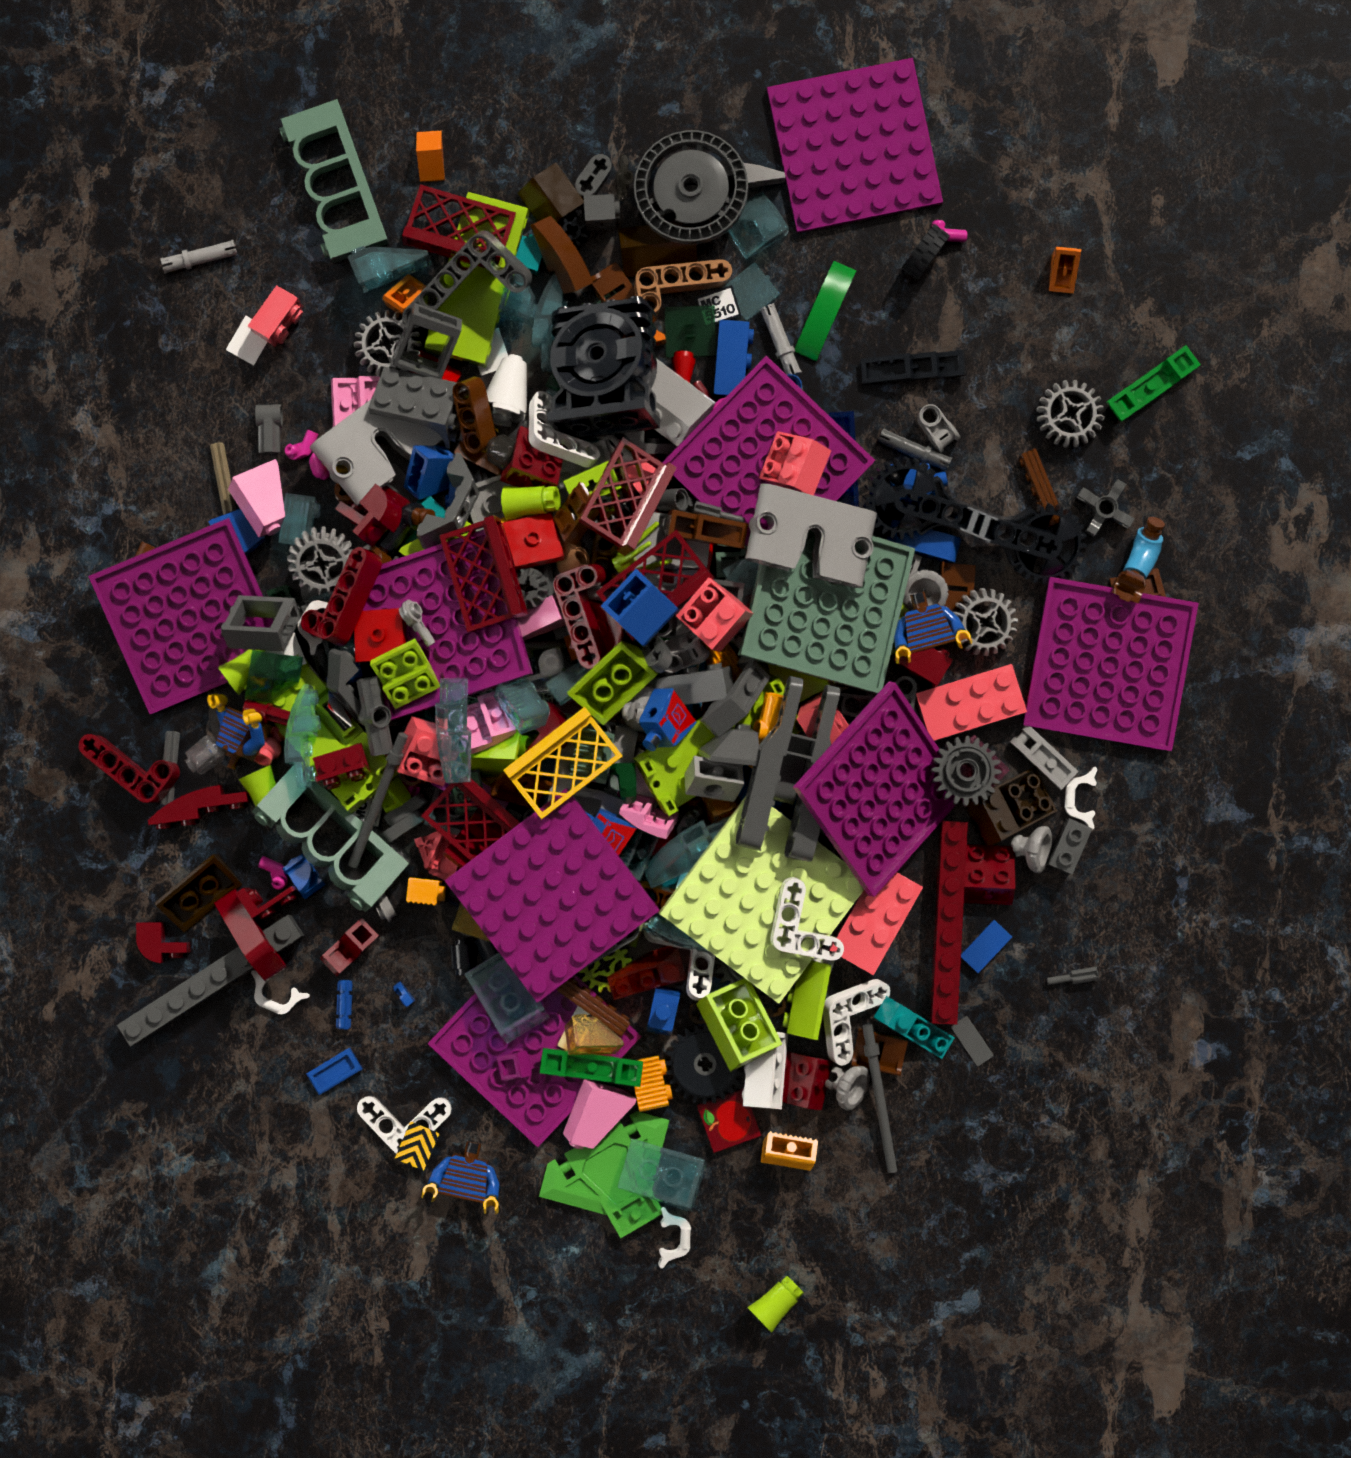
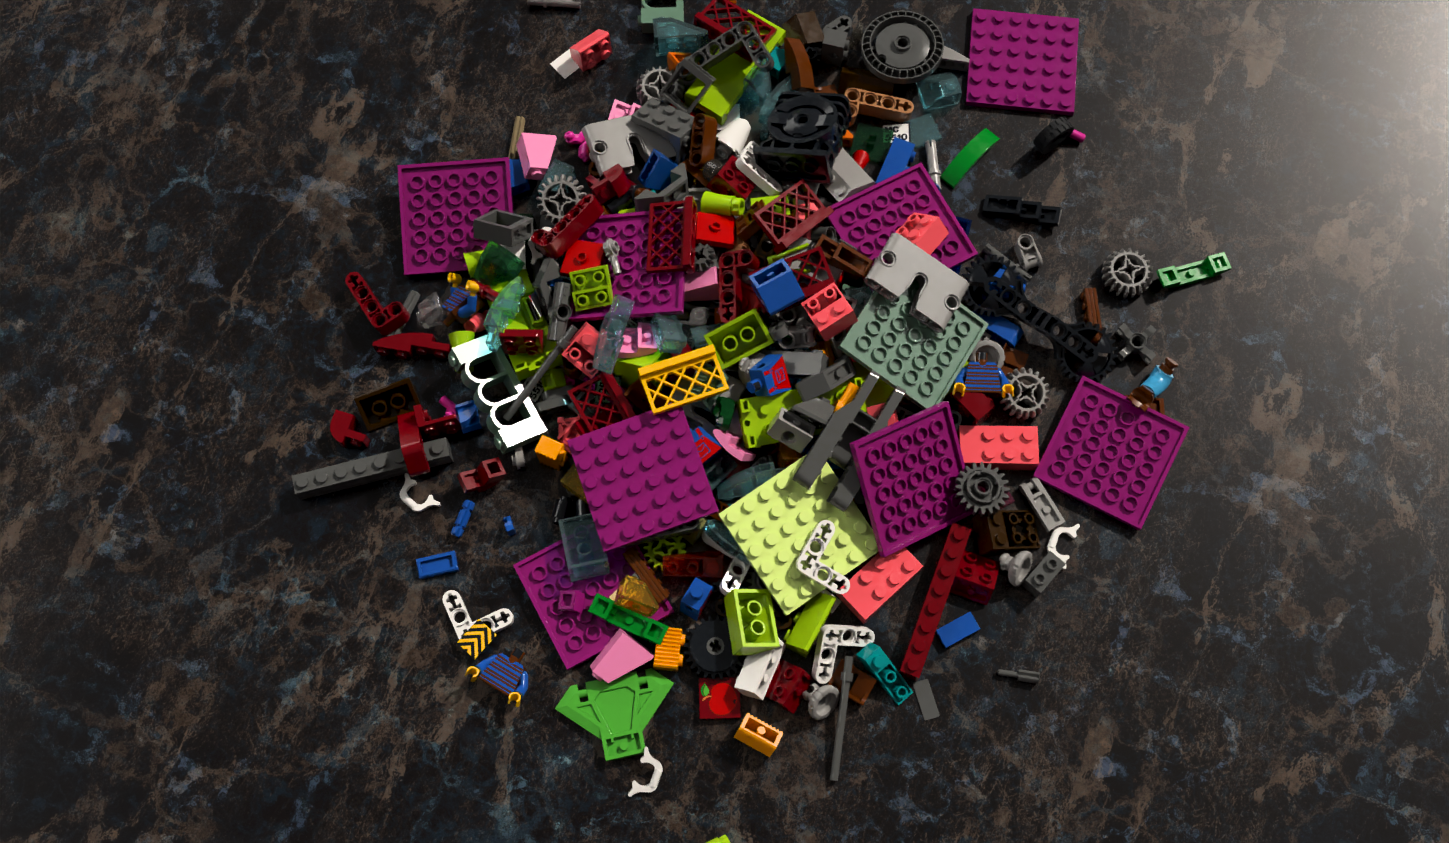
camera: 20 degrees right, 15 degrees down
dark grey piece [255,404,283,454] -> none
clear light blue slope [617,1139,706,1212] -> none
orange slope [1049,247,1081,293] -> none

